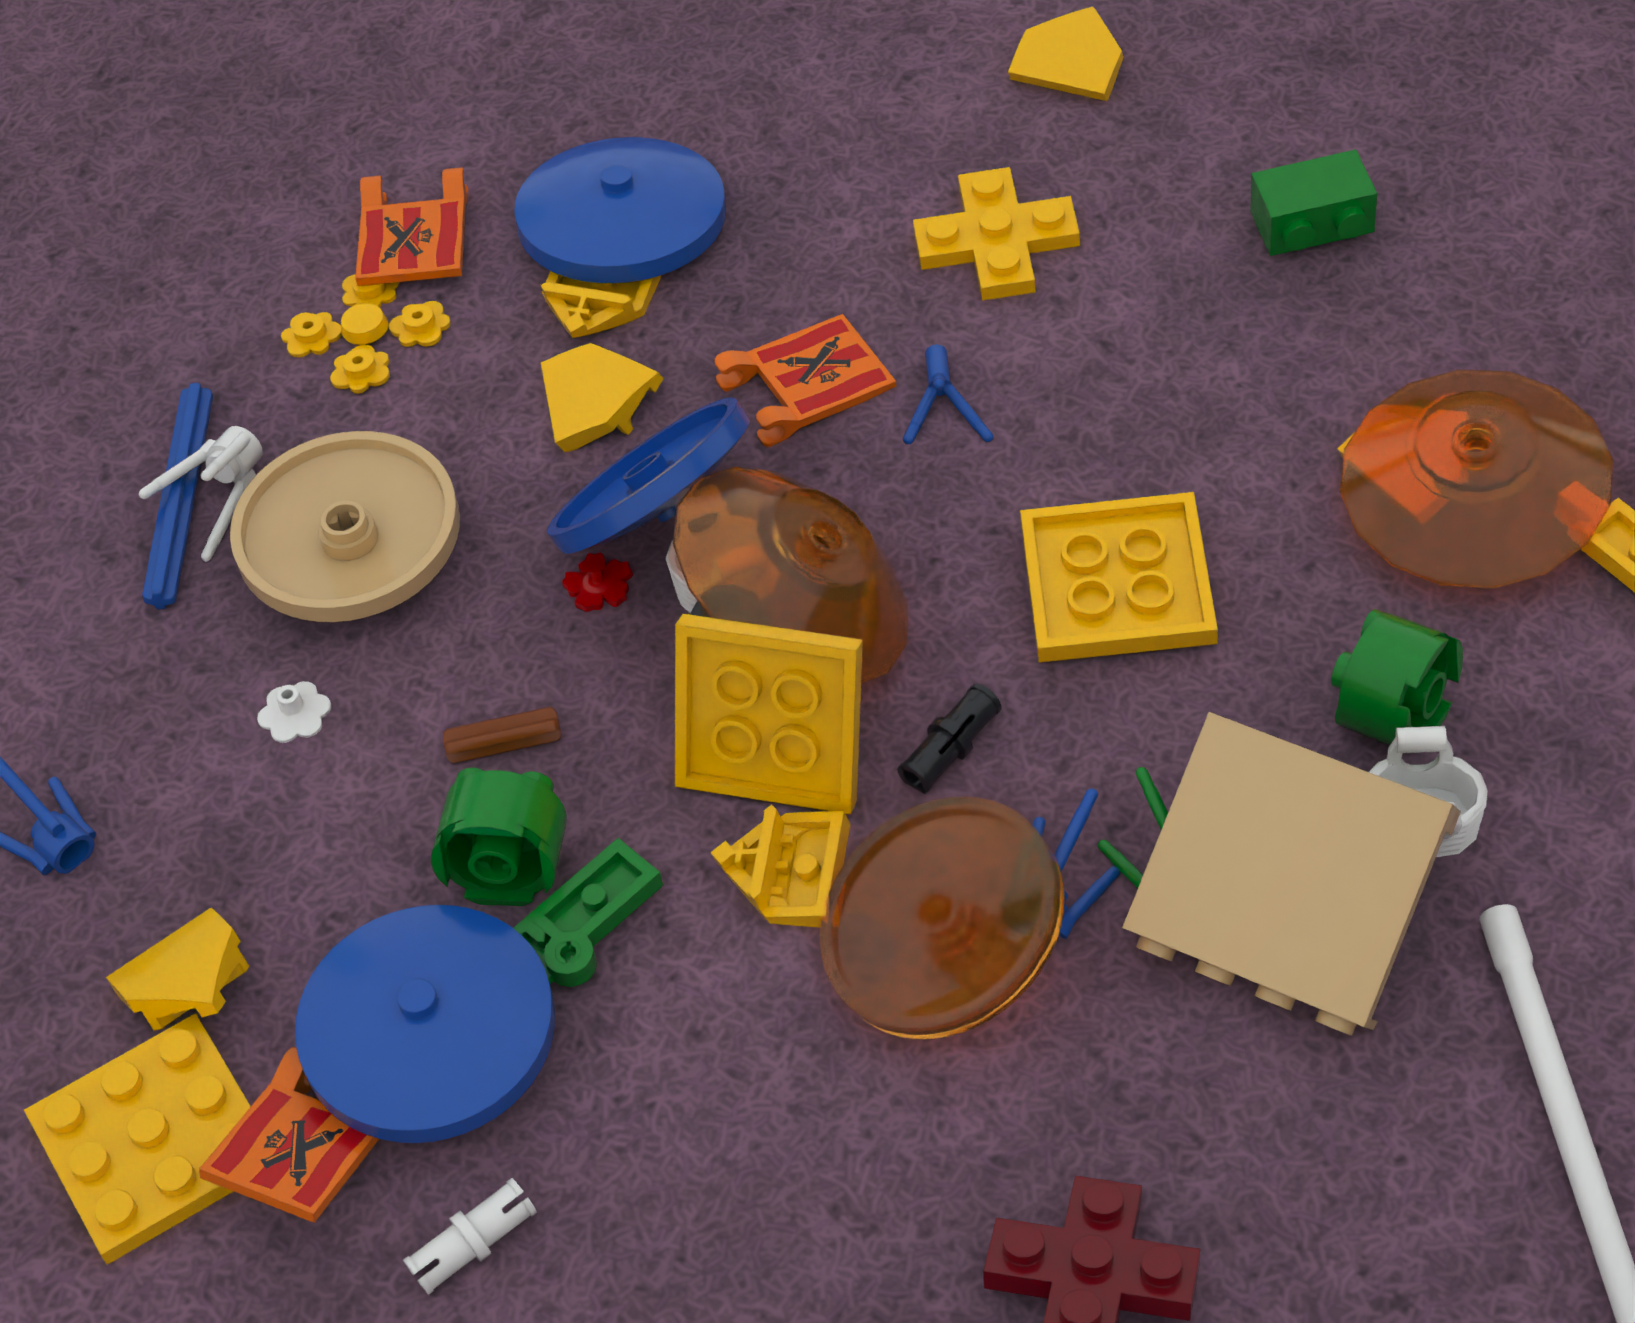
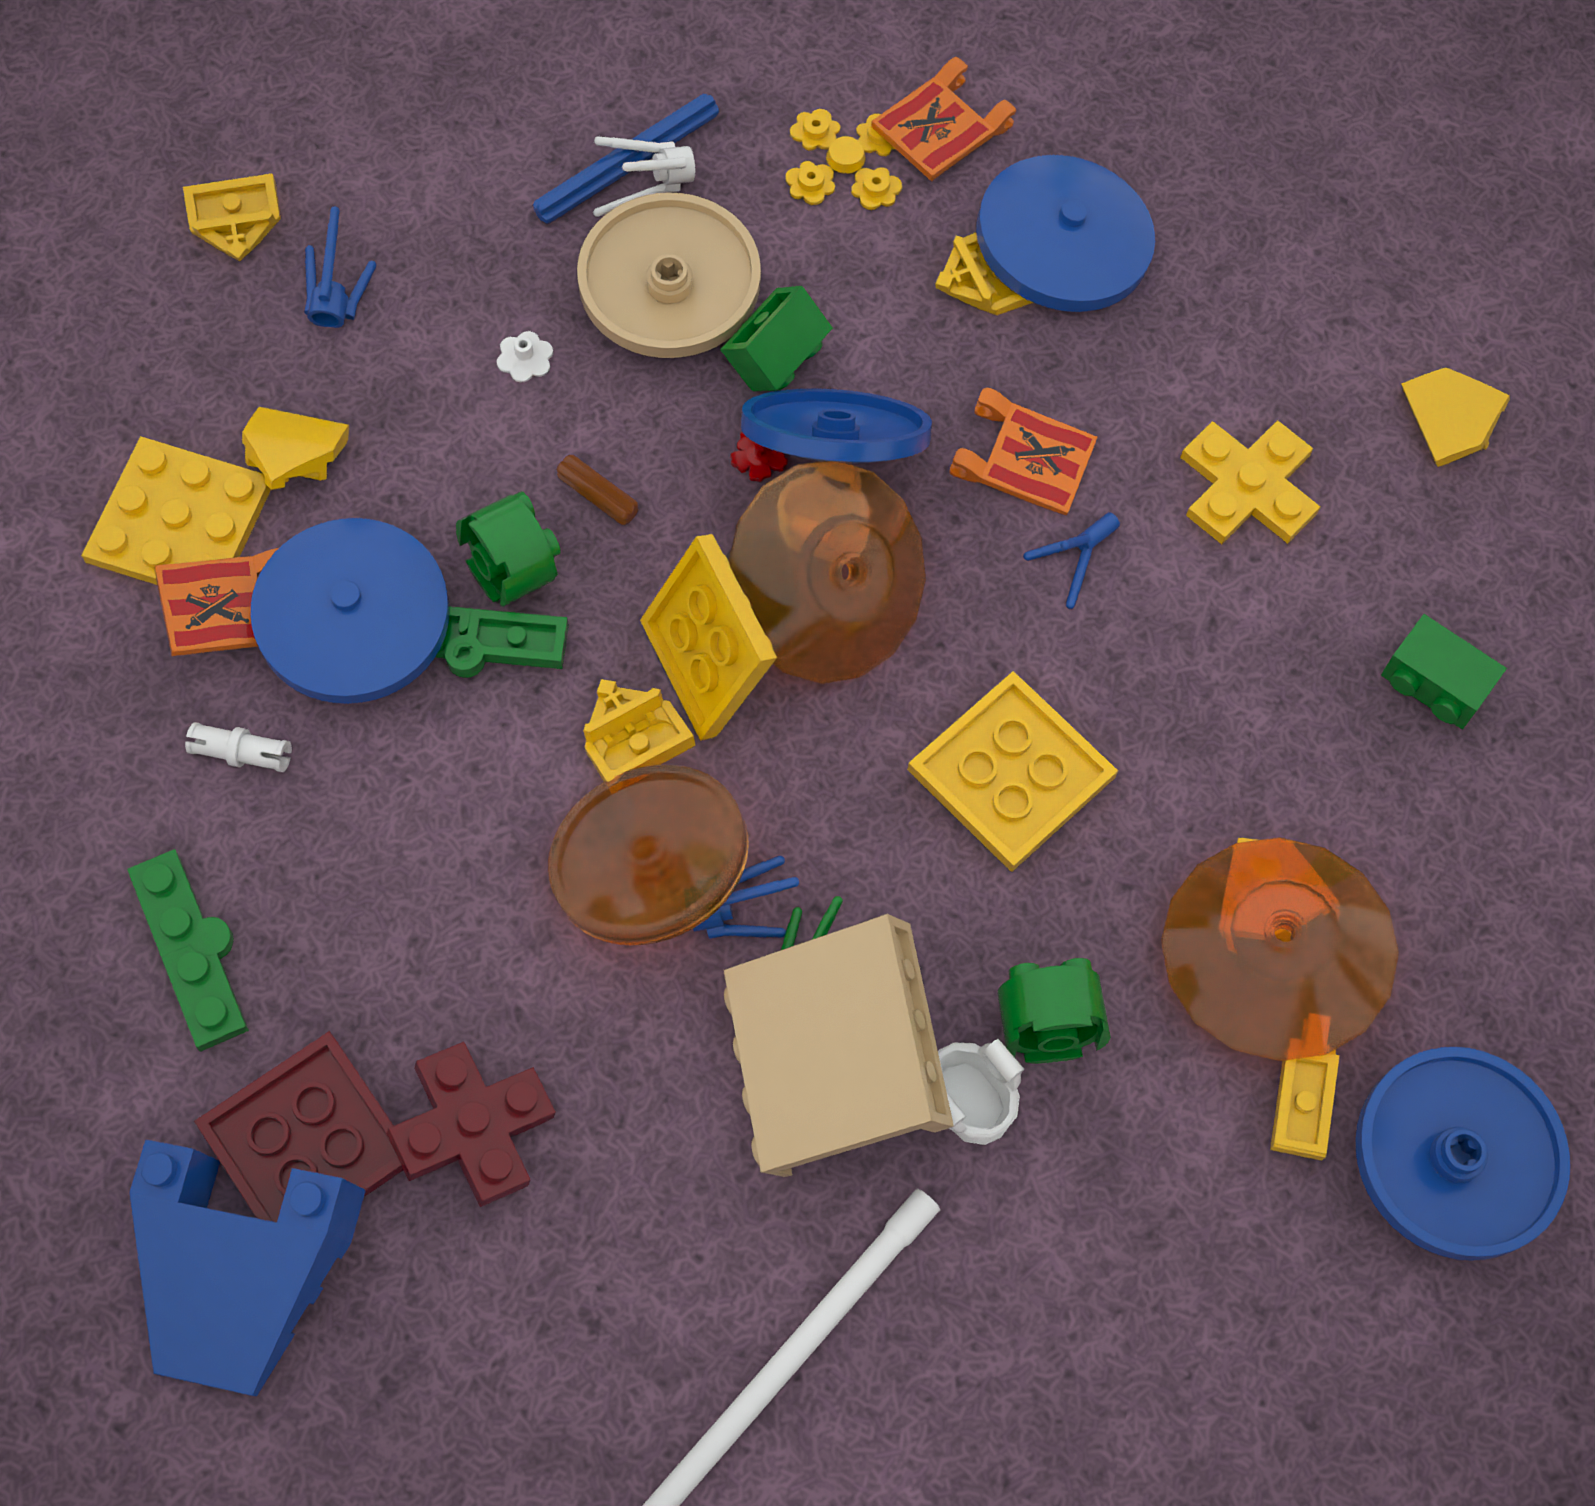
camera: 40 degrees right, 15 degrees up
yellow slope [541,343,664,452] -> none
black pin [897,683,1002,794] -> none
none -> green brick [720,286,833,391]

